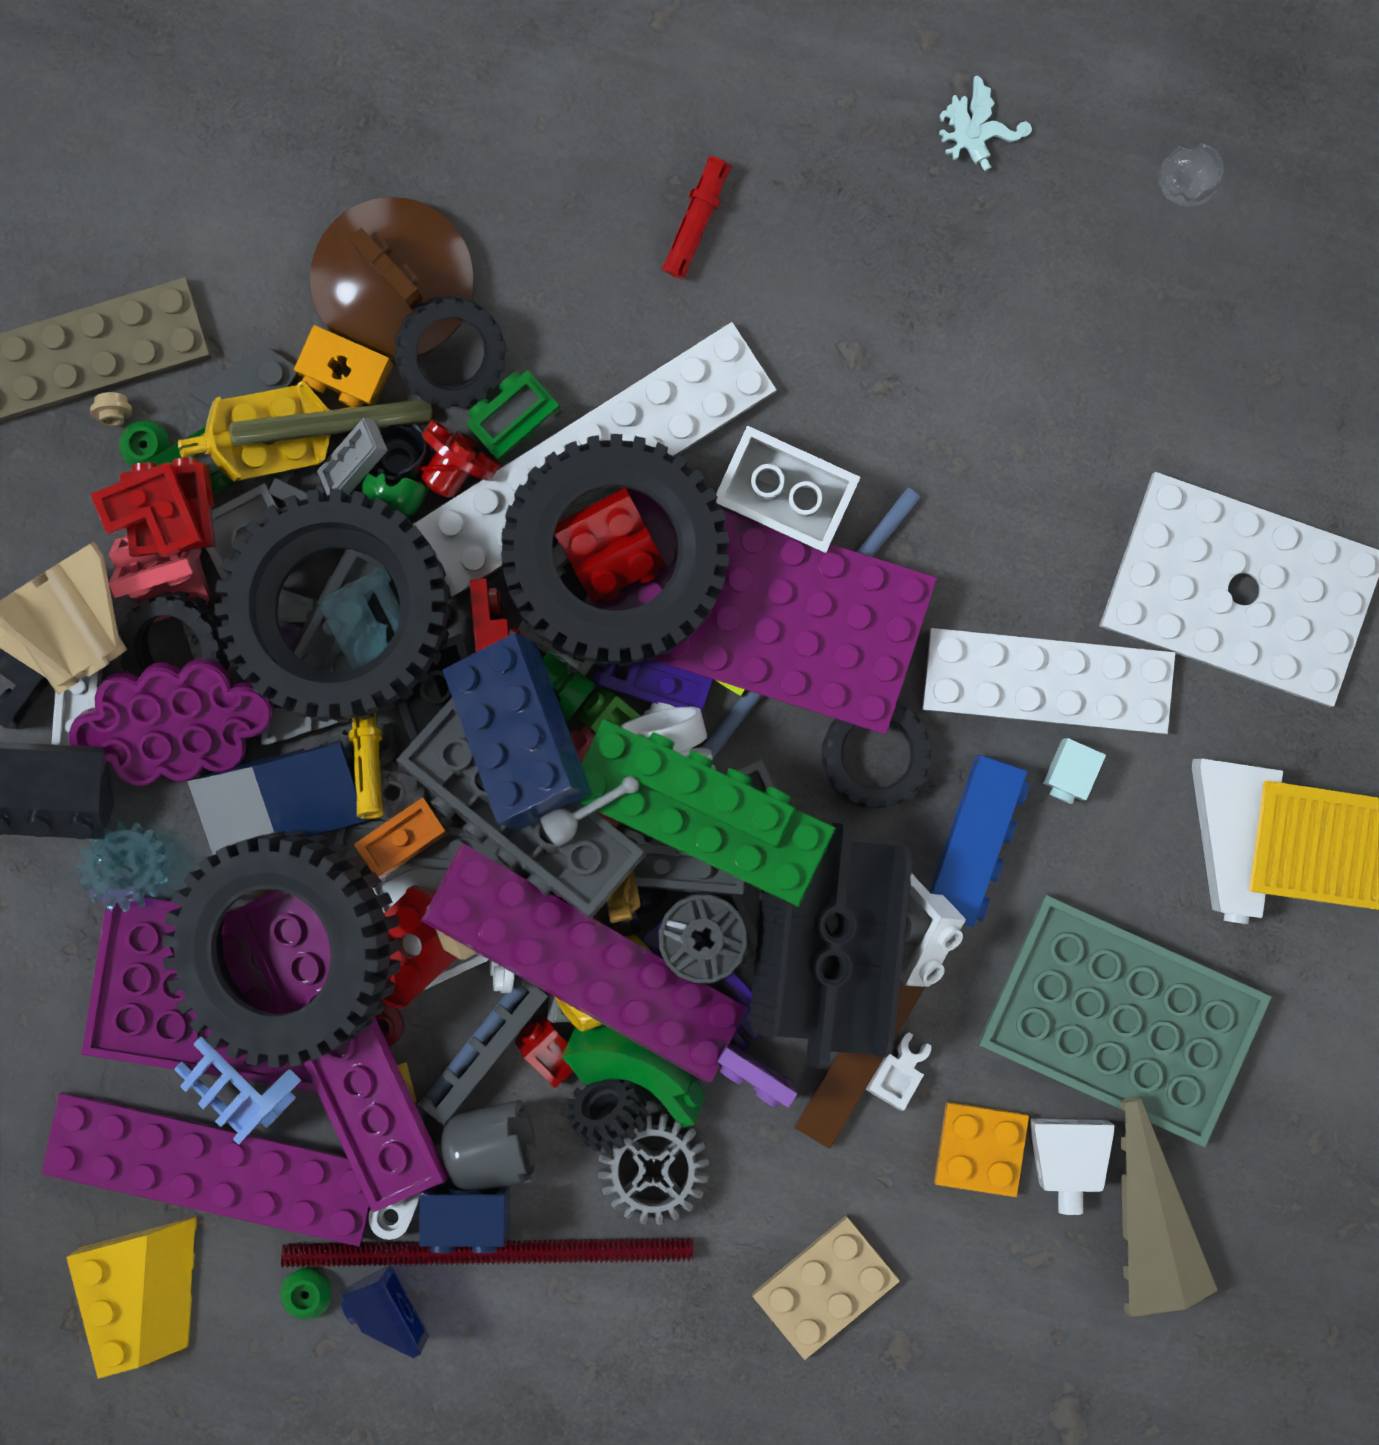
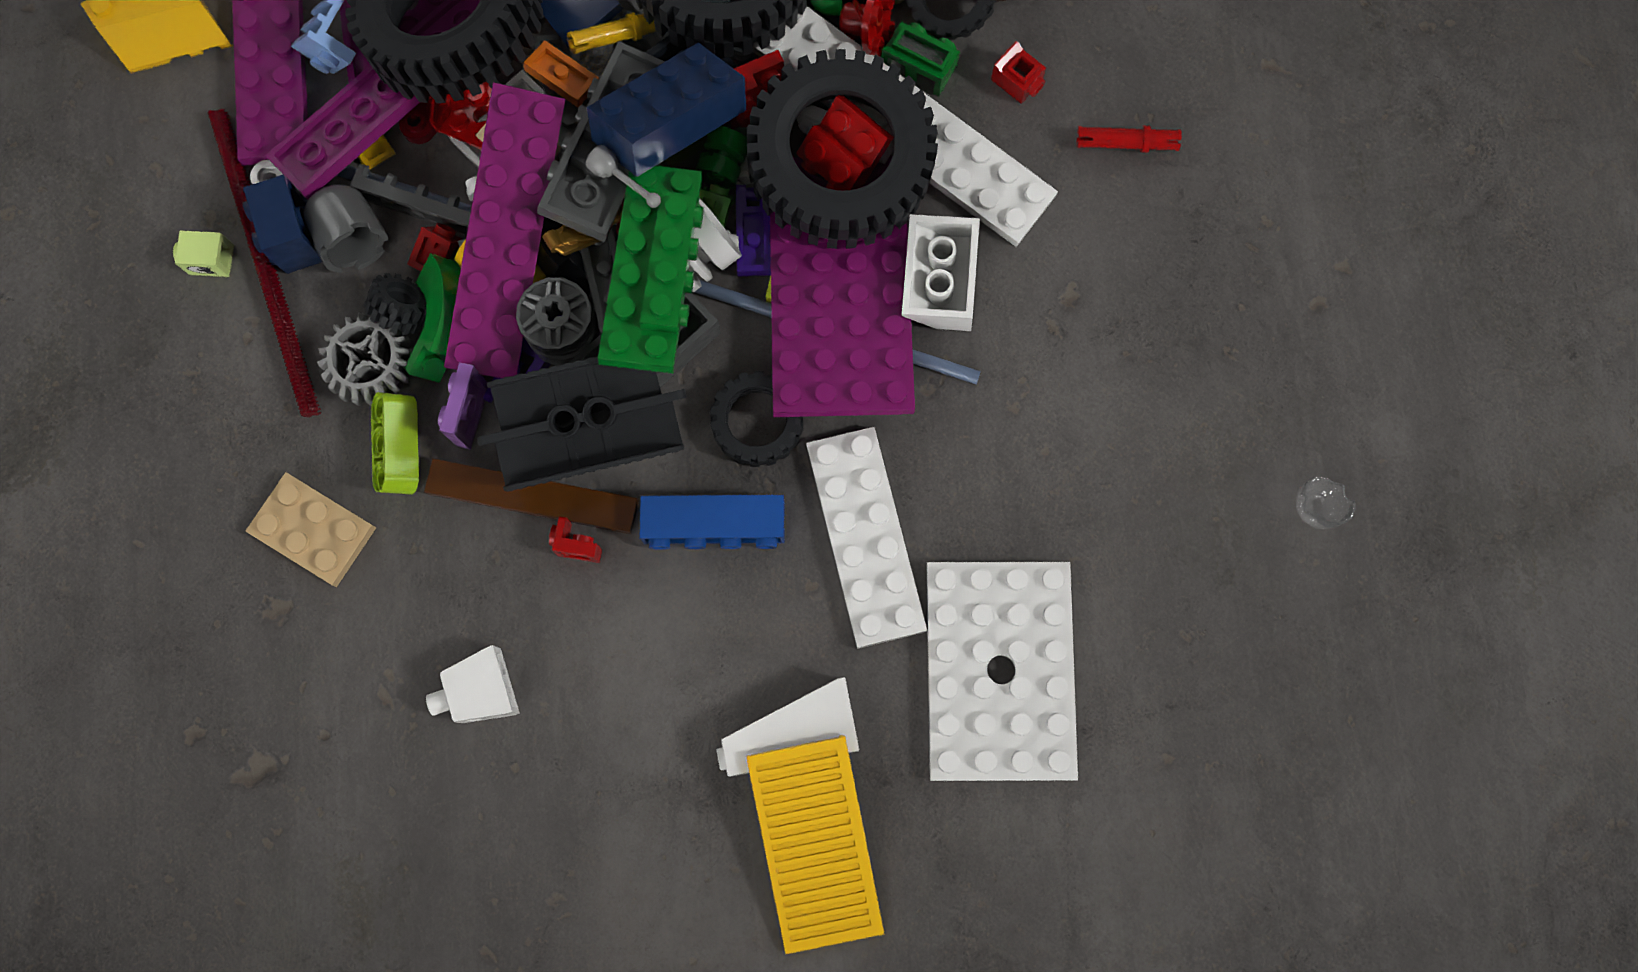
camera: 75 degrees right, 10 degrees down
green plate [280,1267,331,1320] -> none
clear blue slope [341,1265,430,1358] -> none
white plate [865,1032,931,1111] -> none
white plate [900,874,966,987] -> none
light orange plate [934,1101,1029,1197] -> none
light aqua piece [939,75,1032,171] -> none
sand green plate [977,895,1272,1147] -> none
light aqua brick [1043,738,1106,804] -> none
dark tan wedge [1120,1096,1218,1317] -> none
none -> yellowish green brick [173,231,234,277]
none -> lime beam [371,392,419,495]
none -> red bracket [549,516,602,563]
none -> red window [991,41,1046,104]

